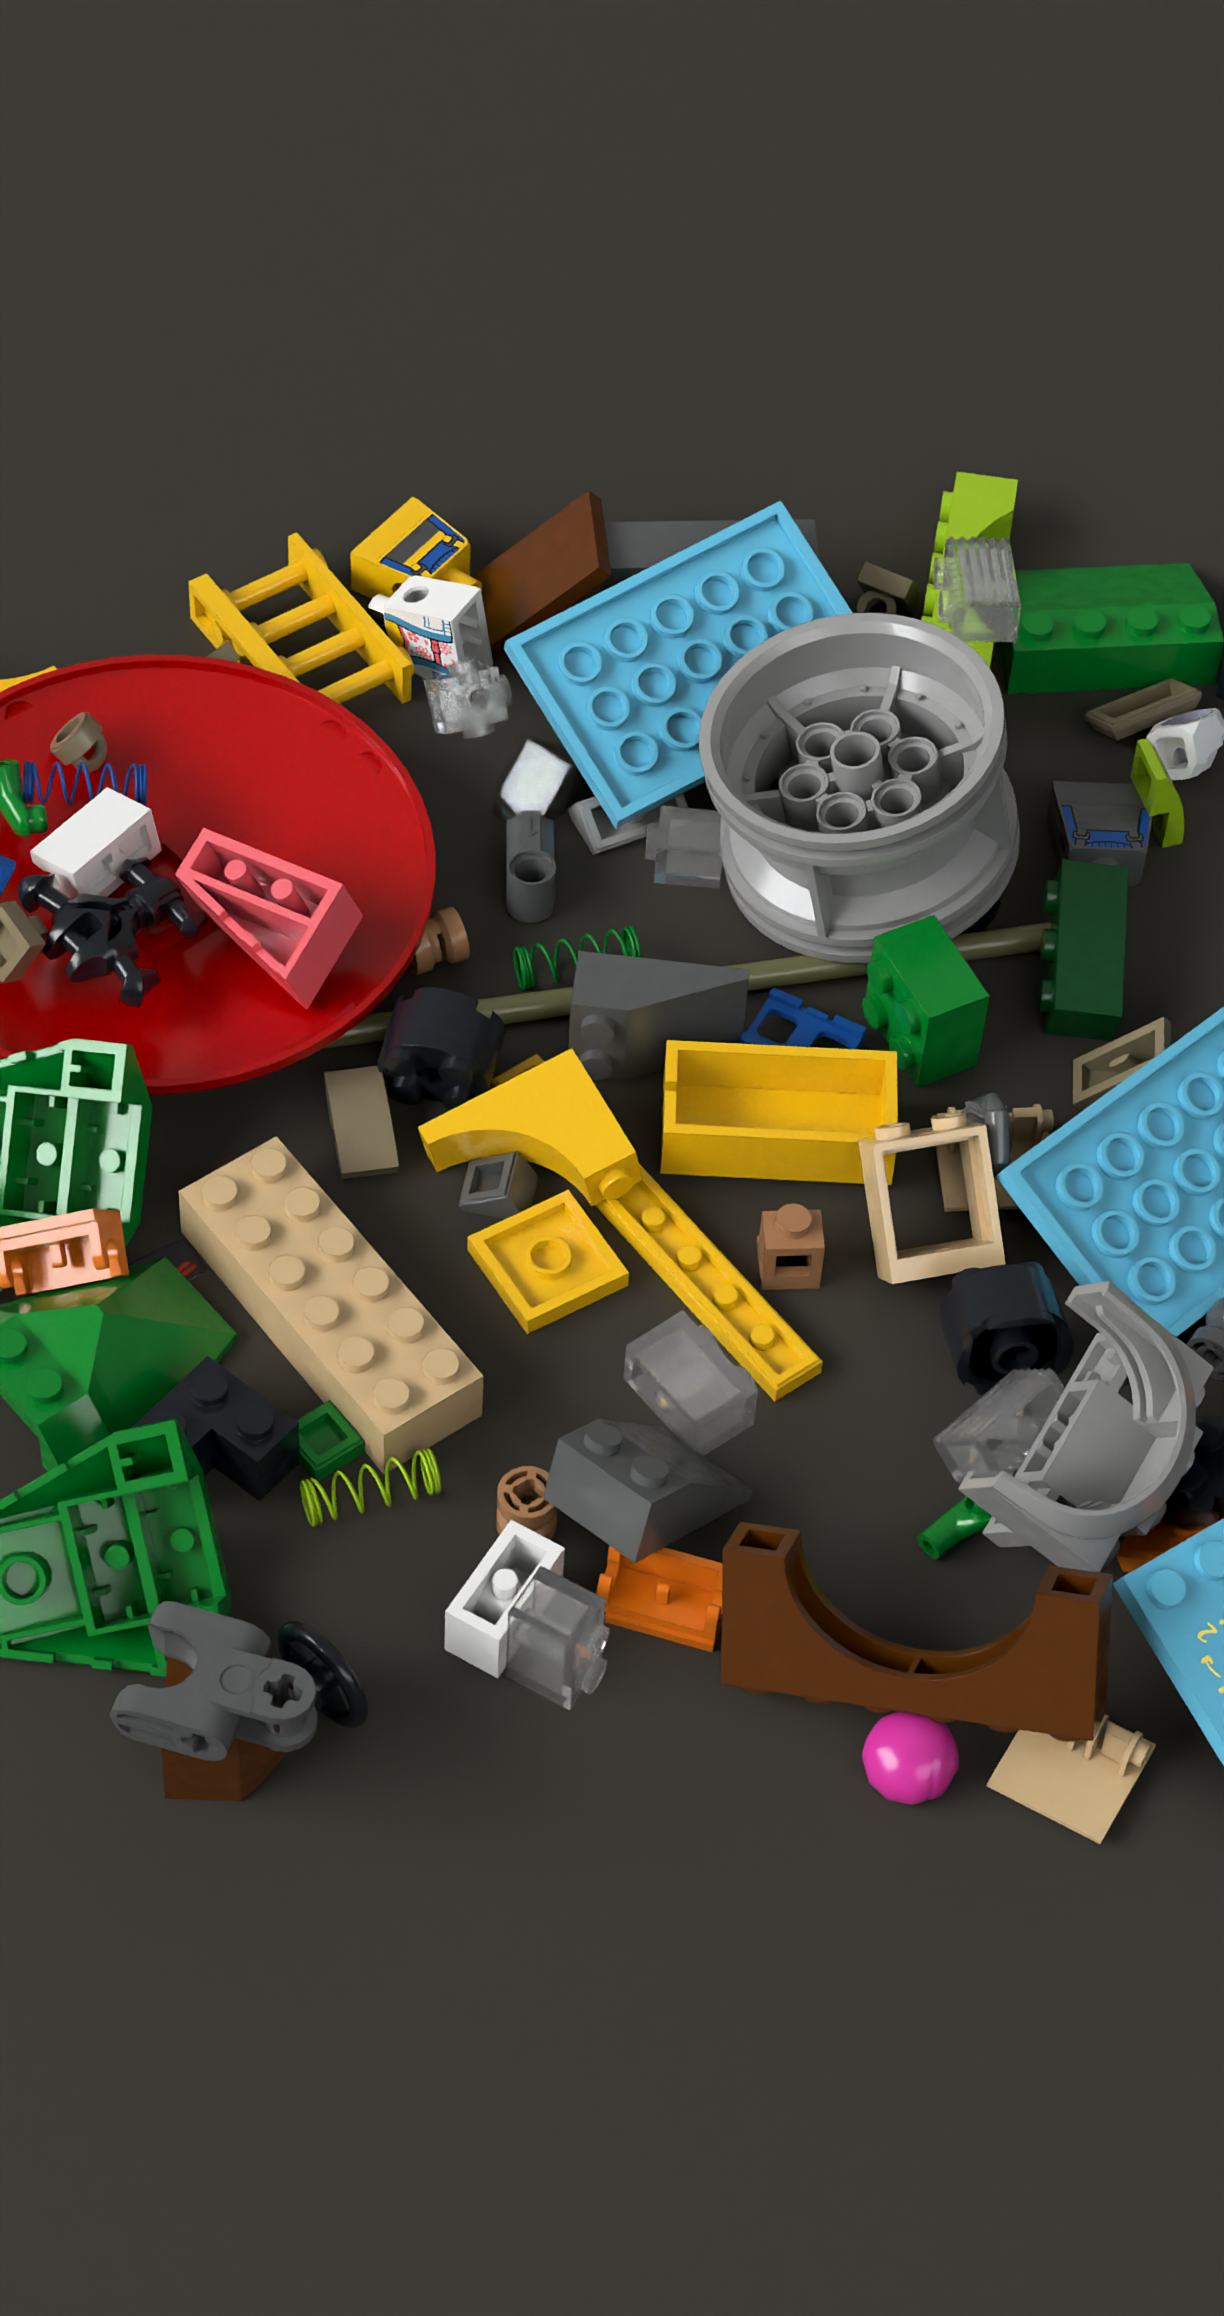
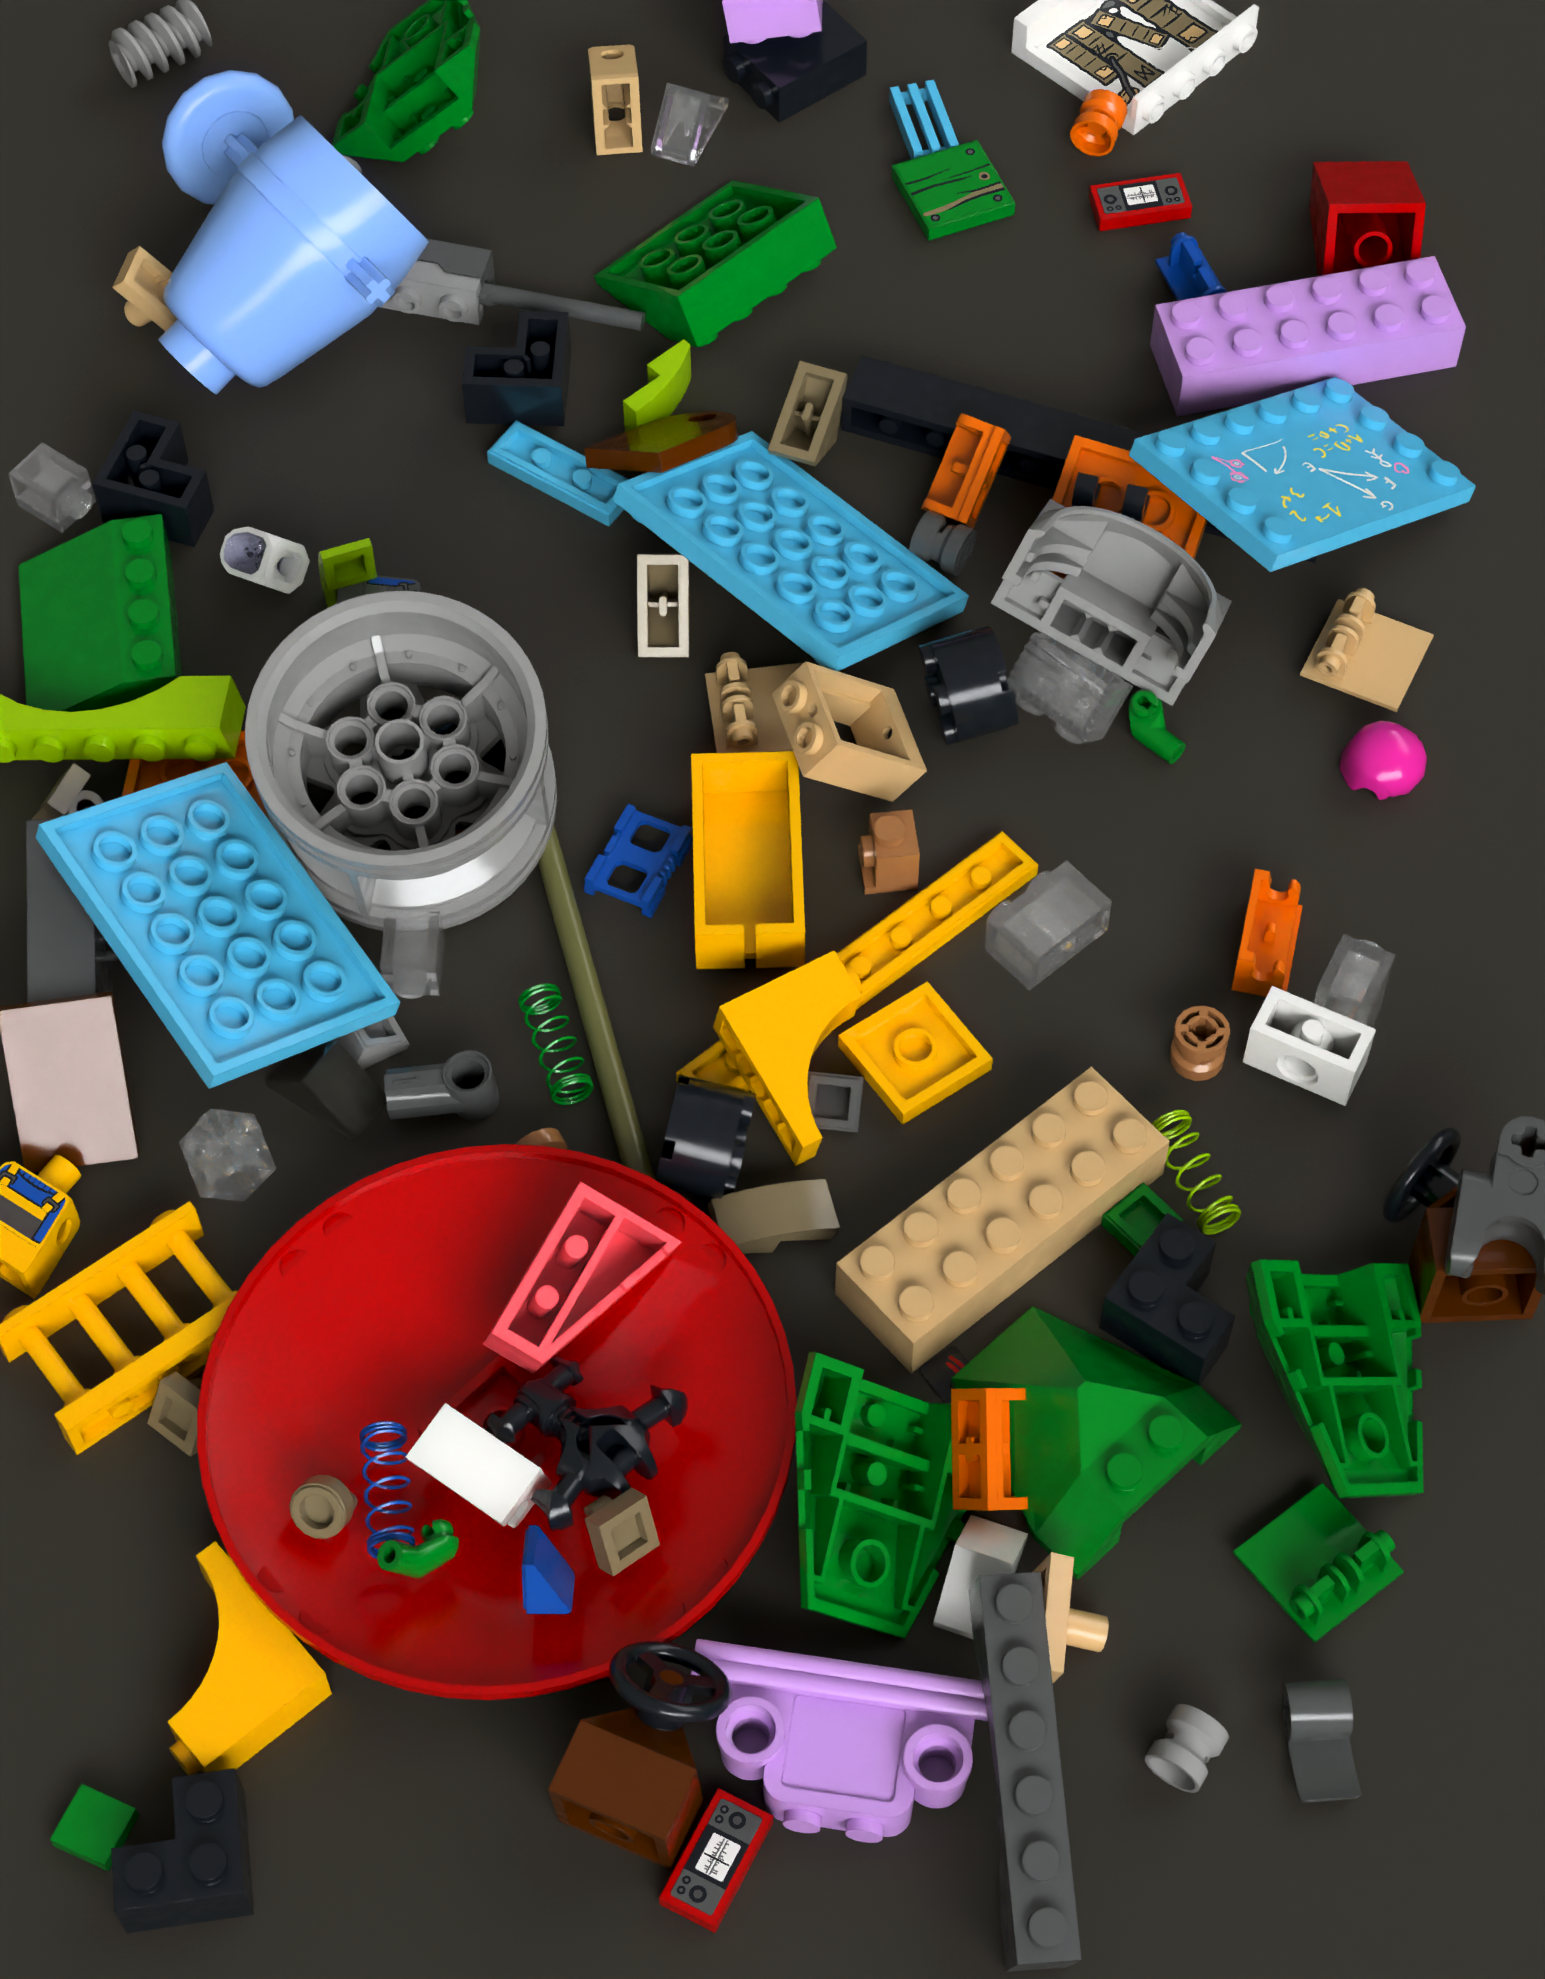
camera: 90 degrees left, 5 degrees up
white torso [367,575,493,697] -> none
dark grey slope [543,1418,753,1563] -> none
dark grey slope [568,951,750,1081] -> none
reddish brown arch [721,1522,1113,1742] -> none
green brick [862,915,989,1088] -> none
clear brick [933,536,1021,642] -> none
dark grey piece [960,1093,1013,1180] -> none
dark green brick [1037,859,1128,1041] -> none
dark tan tile [1084,678,1202,741] -> none

